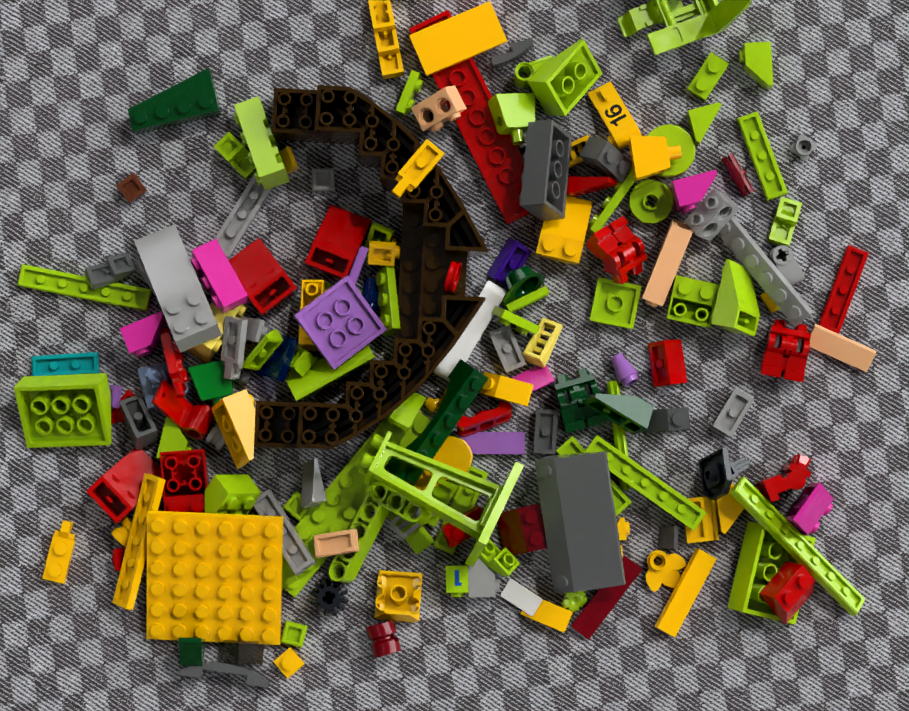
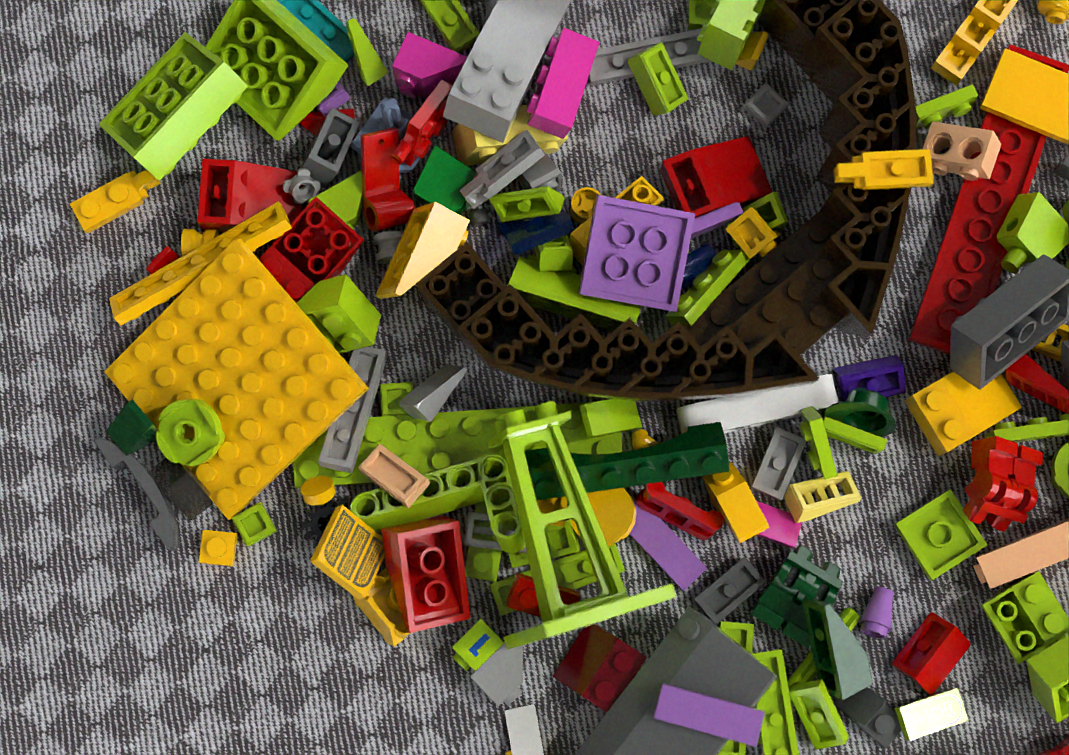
camera: 45 degrees right, 5 degrees down
red slope [228,238,299,317] -> none
dark red wheel [365,620,402,658] -> none
red piece [444,261,462,294] -> none
lime slope [470,539,520,577] -> none
none -> lime slope [98,32,248,181]
none -> lime plate [156,399,225,466]
none -> light grey plate [283,168,320,205]
none -> yellow tile [300,476,336,506]
none -> yellow tile [310,505,385,600]
none -> lime slope [345,18,388,87]
none -> red slope [381,516,470,633]
none -> yellow wheel [570,187,601,225]
none -> lime slope [627,42,689,116]
none -> medium lavender tile [654,683,765,747]
none -> lime plate [789,679,849,750]
none -> tile [895,688,969,741]

